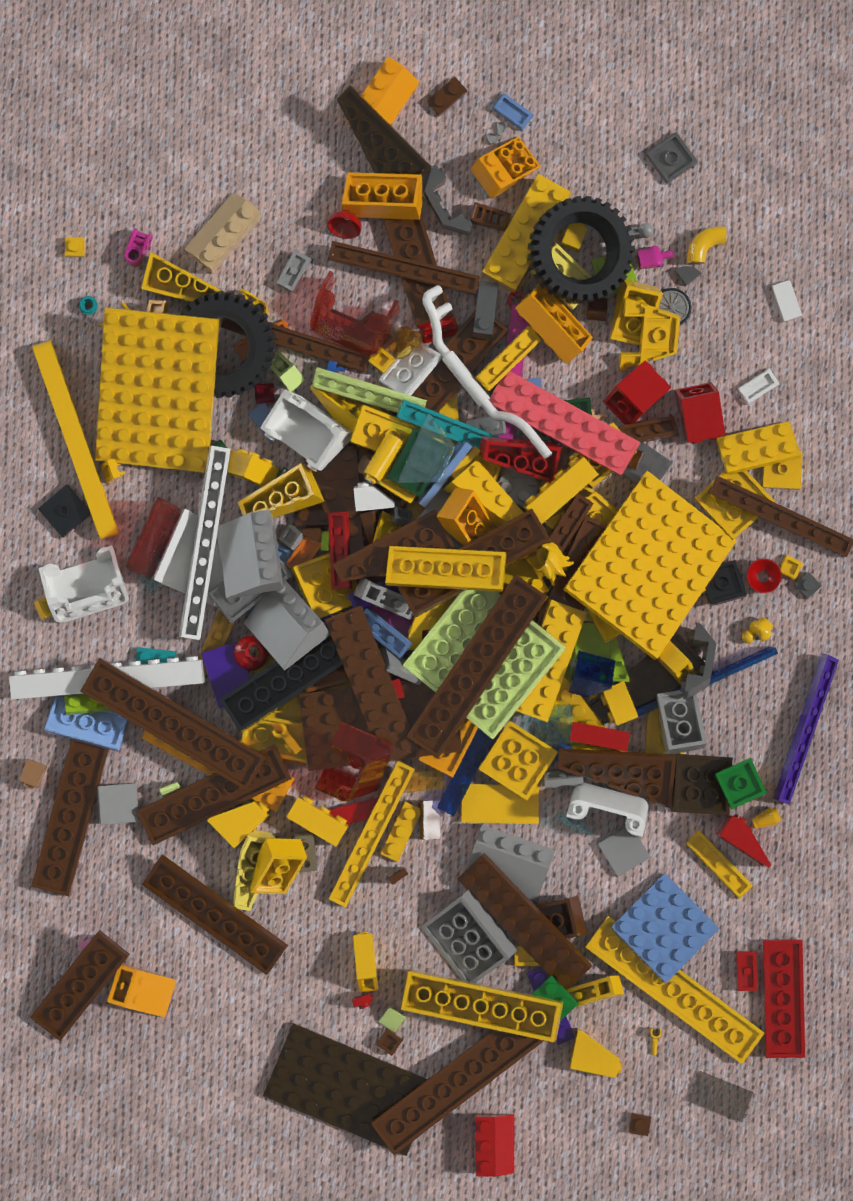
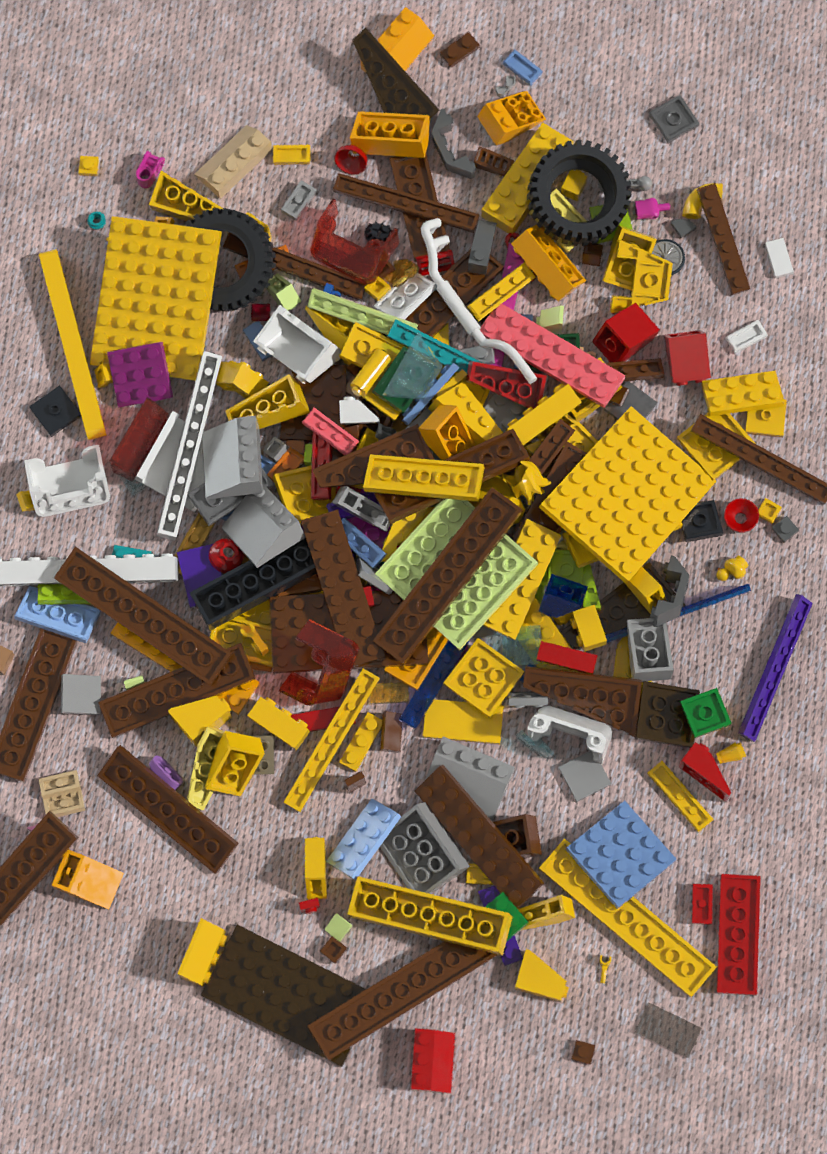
camera: 10 degrees right, 10 degrees down
none -> tan slope [39,770,86,817]
none -> magenta plate [107,342,173,408]
none -> medium lavender plate [149,756,183,789]
none -> yellow slope [177,918,227,987]
none -> yellow tile [273,145,310,165]
none -> coral tile [302,408,359,455]
none -> light blue plate [326,798,401,880]
none -> black gear [364,221,394,247]
none -> yellowish green slope [536,306,564,334]
none -> reddish brown plate [697,183,750,295]

